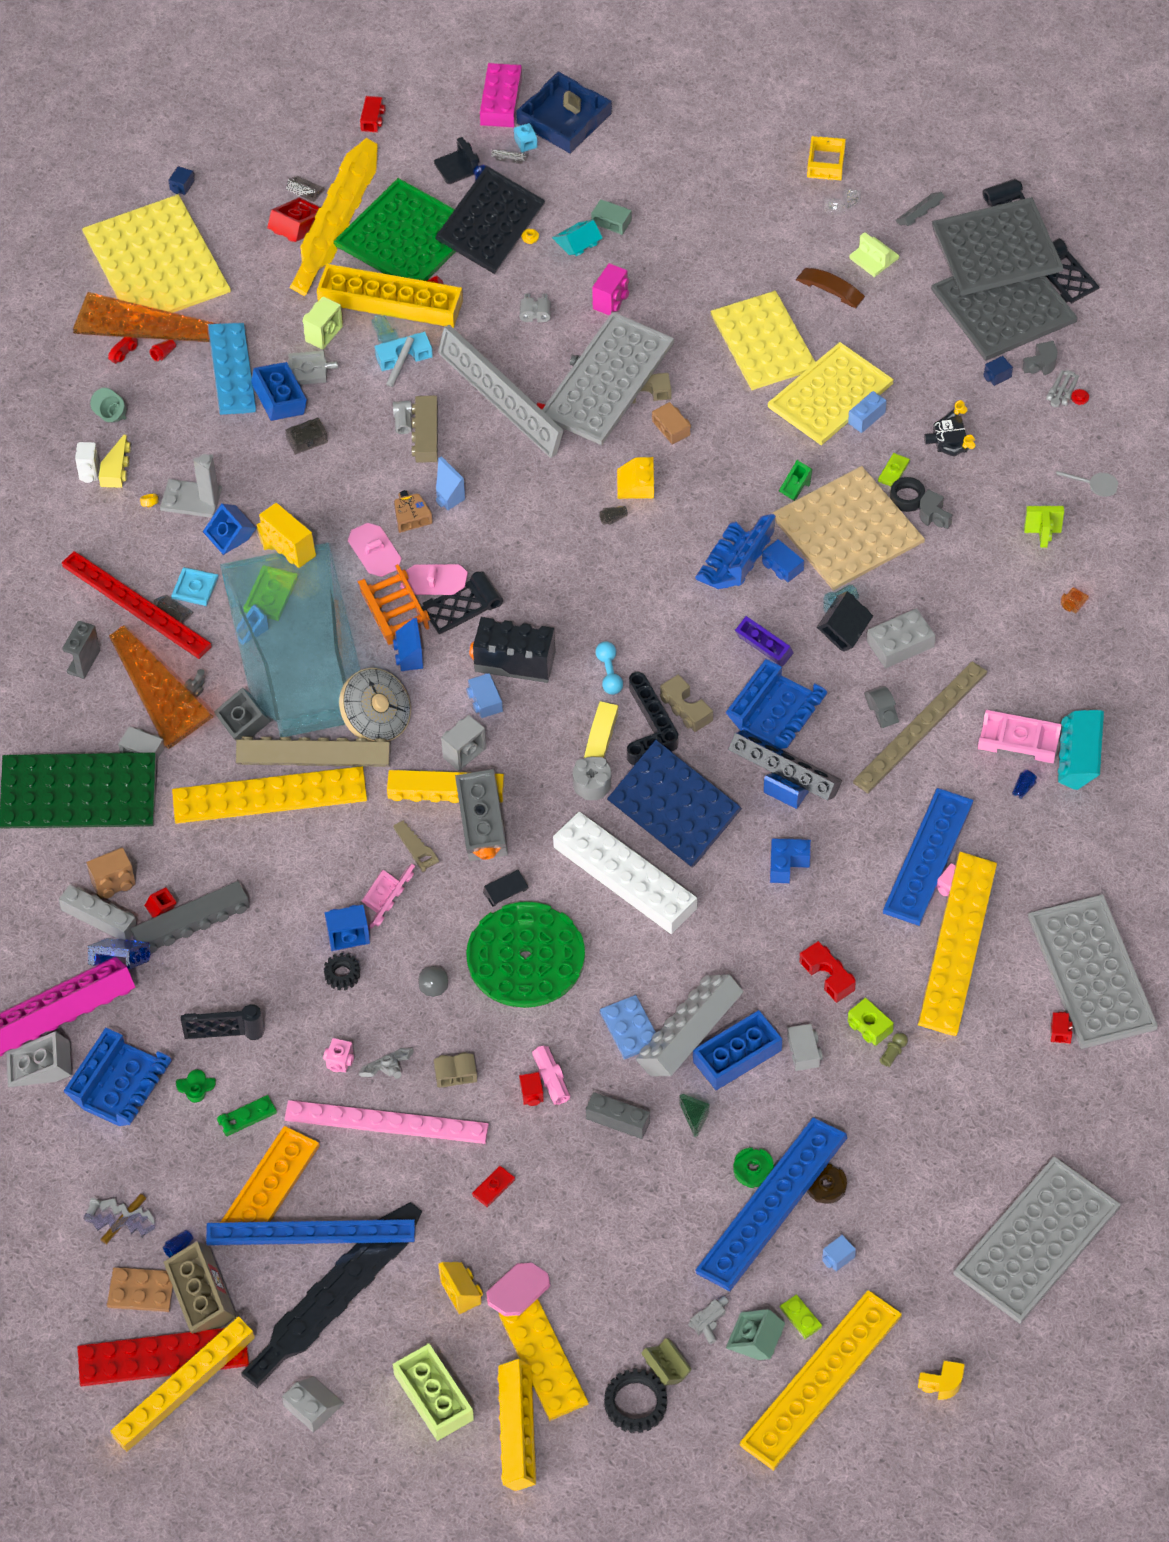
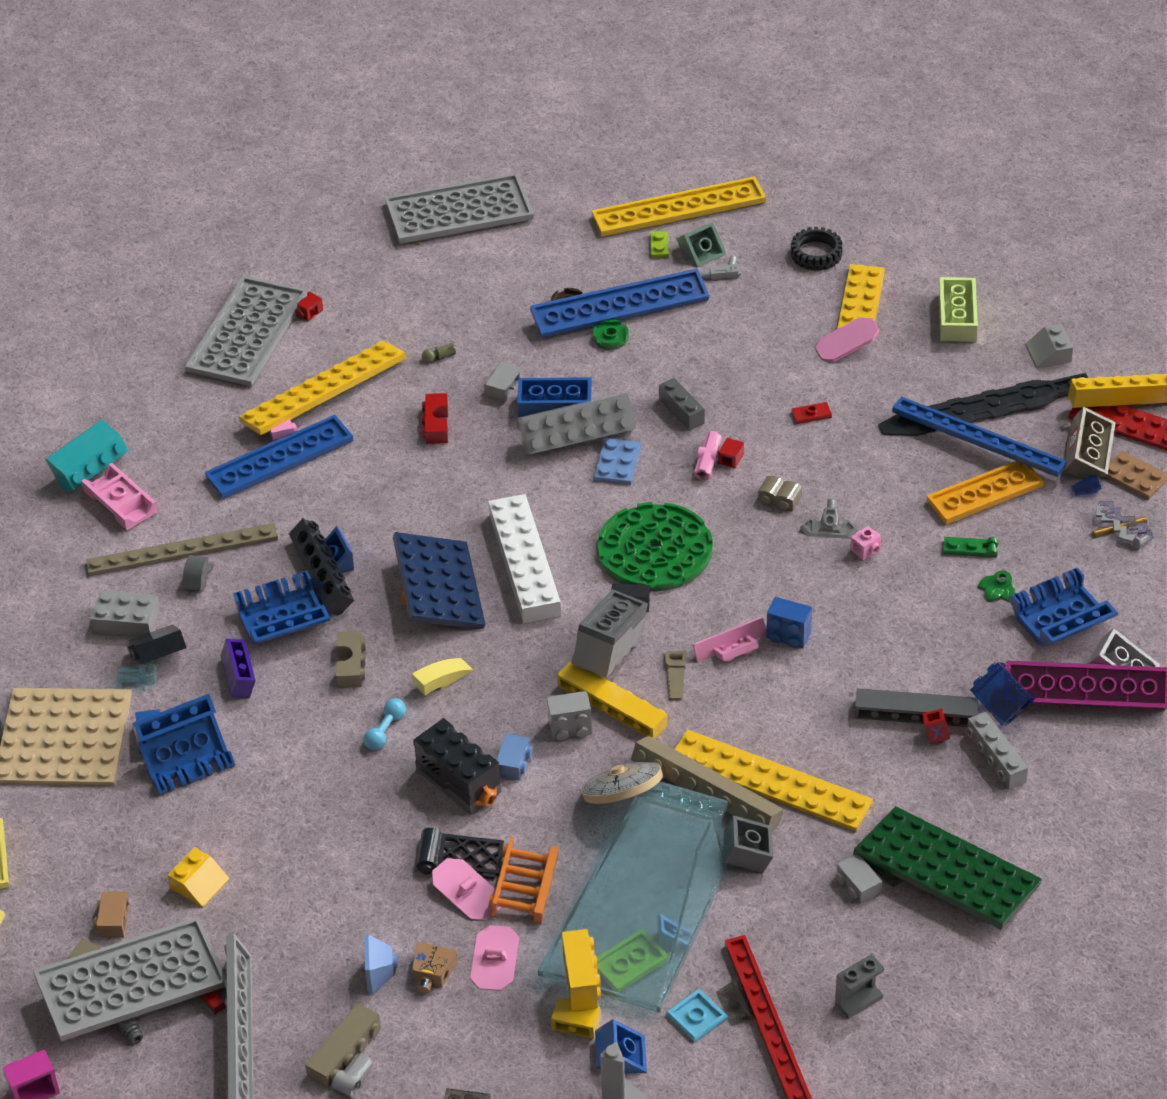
camera: 145 degrees left, 10 degrees down
medium nougat brick [86,847,136,899] -> none
clear orange wing [109,625,213,749] -> none
dark grey piece [175,669,205,708] -> none
black piece [181,1004,264,1040] -> none
bright pink plate [285,1100,489,1144] -> none
black tyre [324,953,360,990] -> none
blue slope [393,618,423,671] -> none
dark grey hair [418,966,448,997] -> none
yellow slope [438,1262,483,1315] -> none
yellow brick [498,1359,536,1490] -> none
light grey brick [573,757,611,800] -> none
clear smoke cone [599,506,628,525] -> none
black beam [627,672,679,765] -> none
olive bracket [641,1338,691,1386] -> none
clear green slope [679,1094,710,1137] -> none
blue brick [770,838,811,883] -> none
green slope [779,460,813,501] -> none
medium blue brick [822,1235,856,1272] -> none
lime brick [848,997,894,1046] -> none
yellow brick [918,1361,965,1400] -> none
clear blue cone [1012,770,1037,799] -> none

